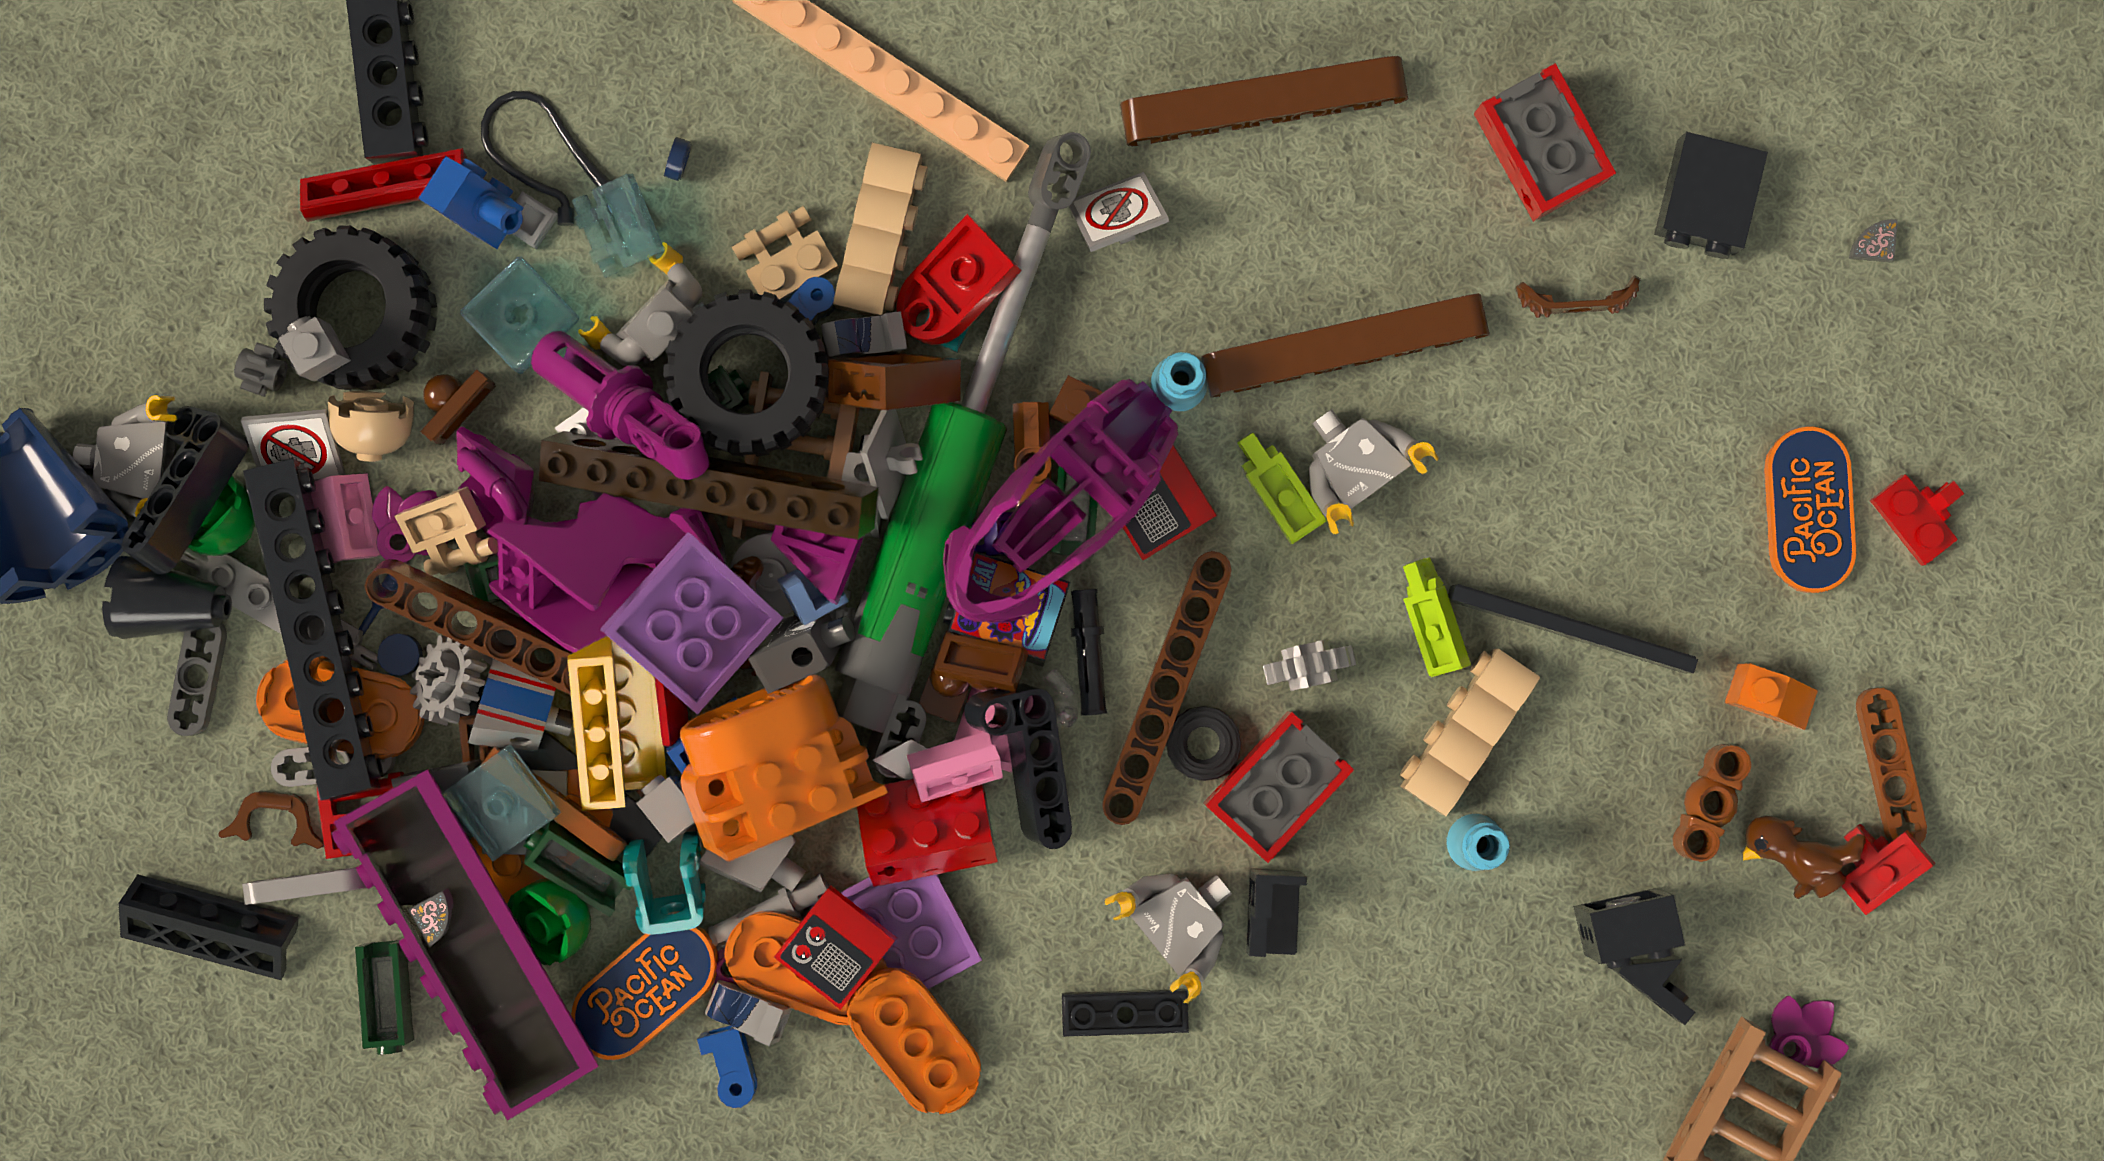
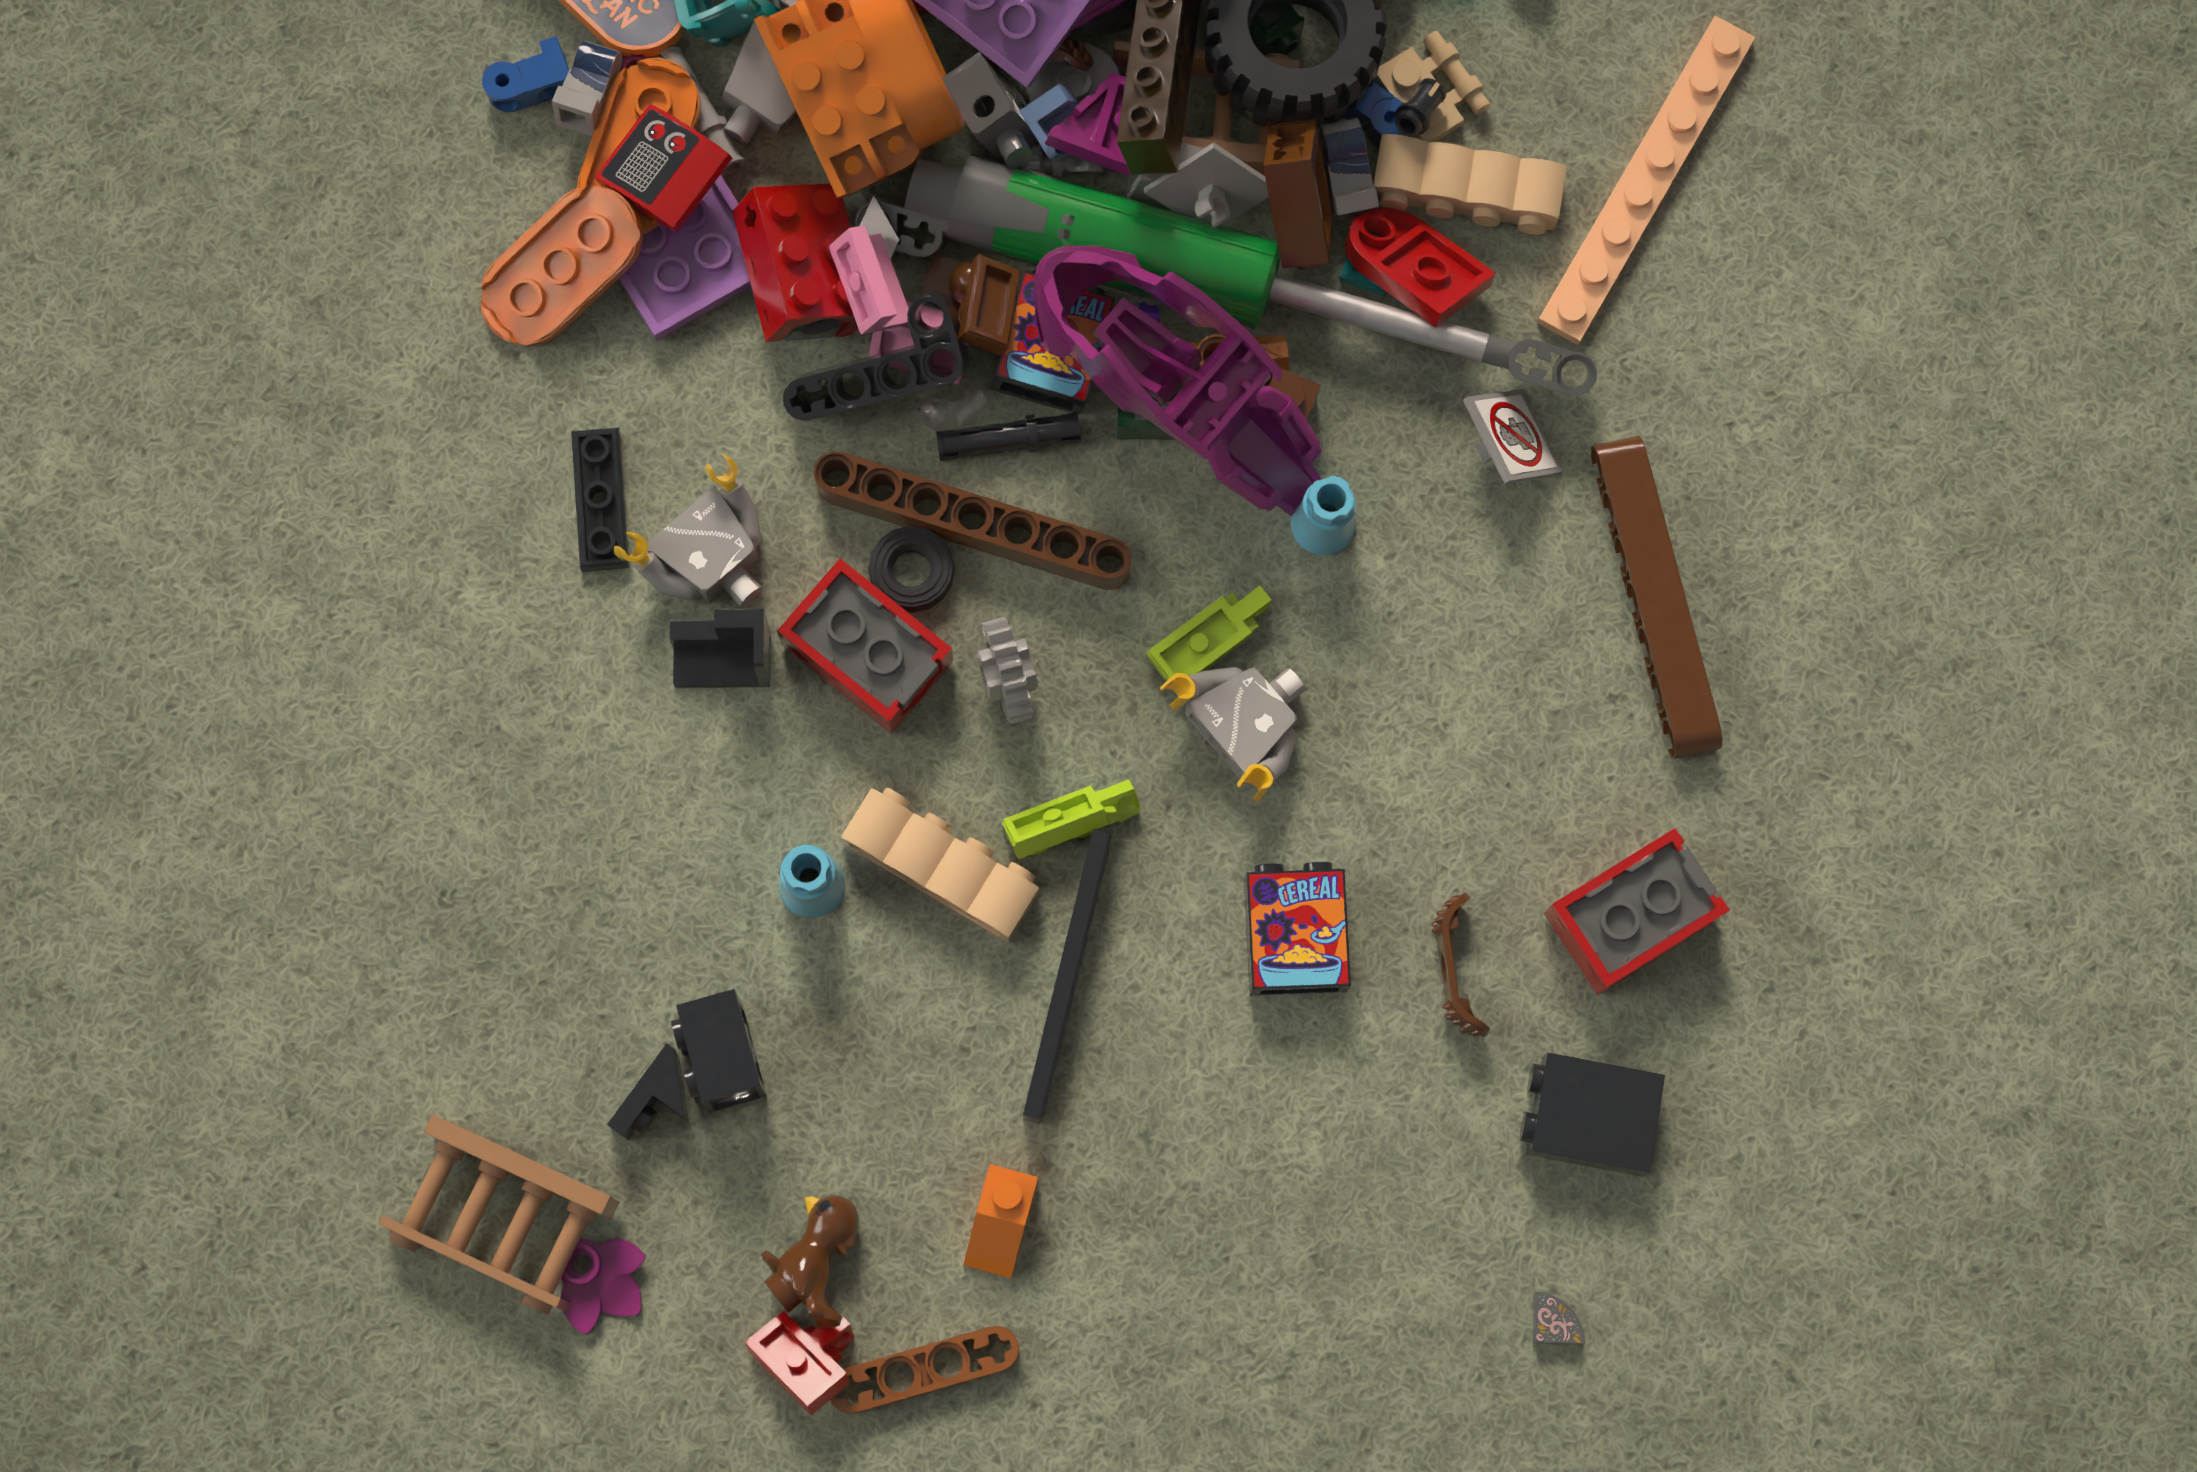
camera: 80 degrees right, 10 degrees down
slope [1123,445,1218,561] -> none
reddish brown beam [1201,293,1490,398] -> none
dark orange piece [1673,744,1751,862] -> none
tile [1765,427,1856,593] -> none
red hinge [1869,474,1964,566] -> none
none -> brick [1244,862,1351,996]
none -> black pin [1395,78,1446,137]

